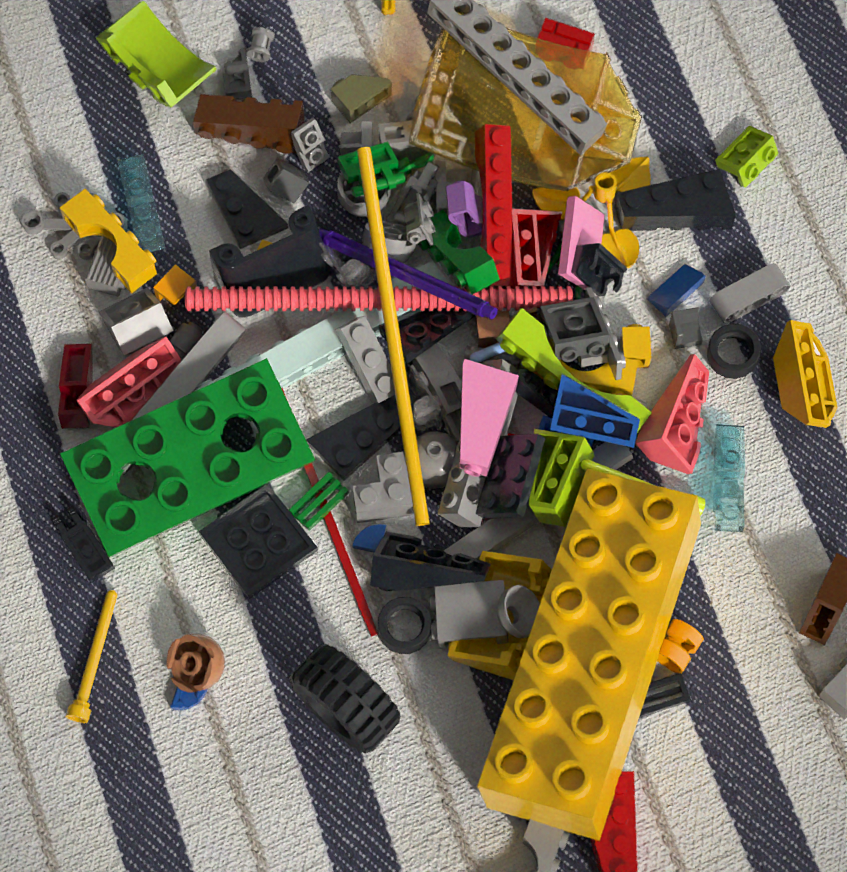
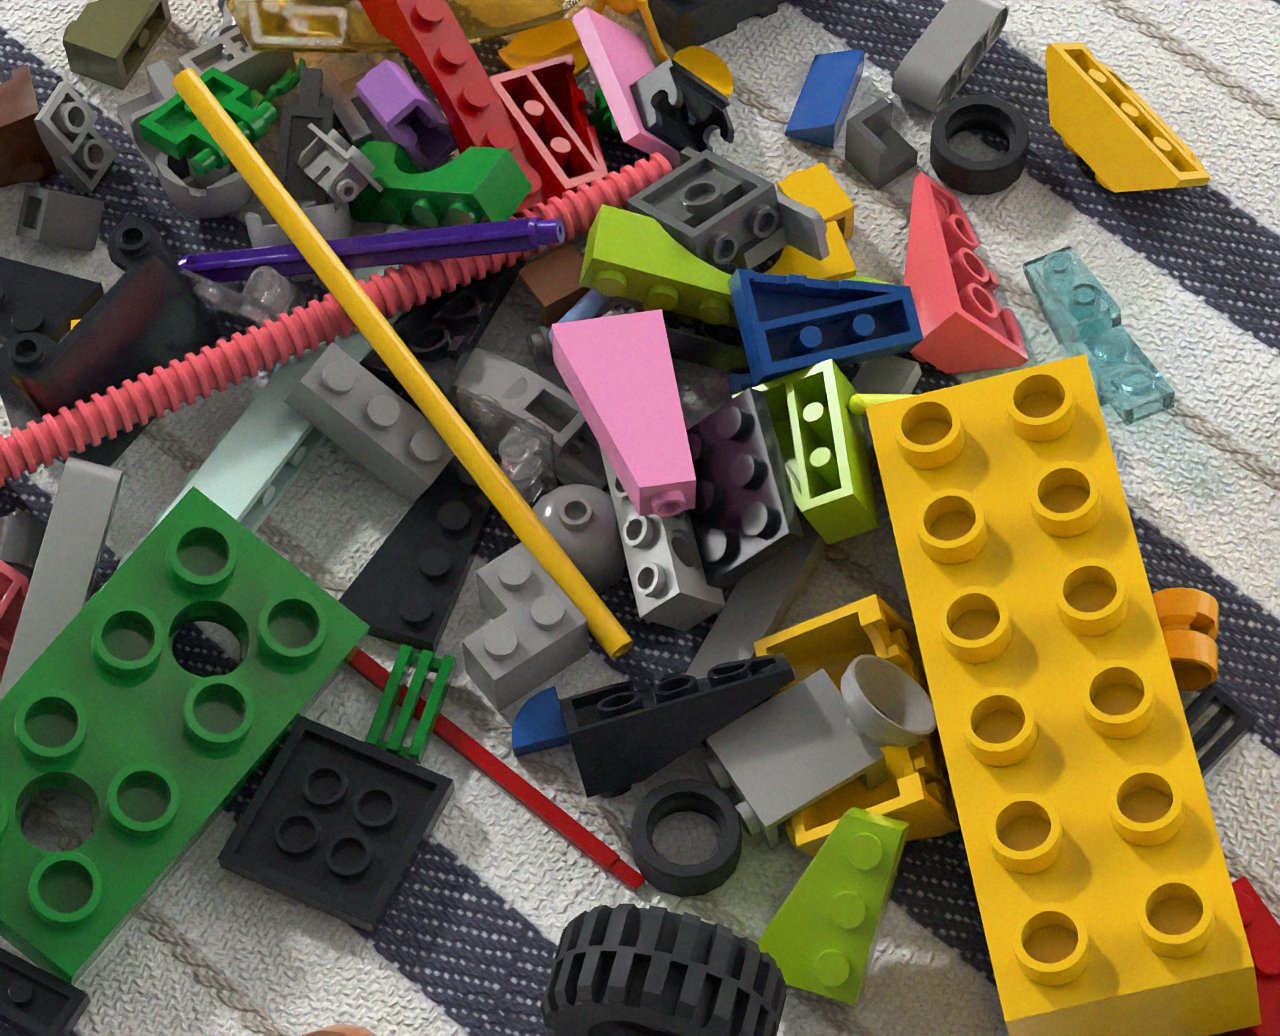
camera: 25 degrees left, 10 degrees down
none -> lime wedge [756,807,910,1005]

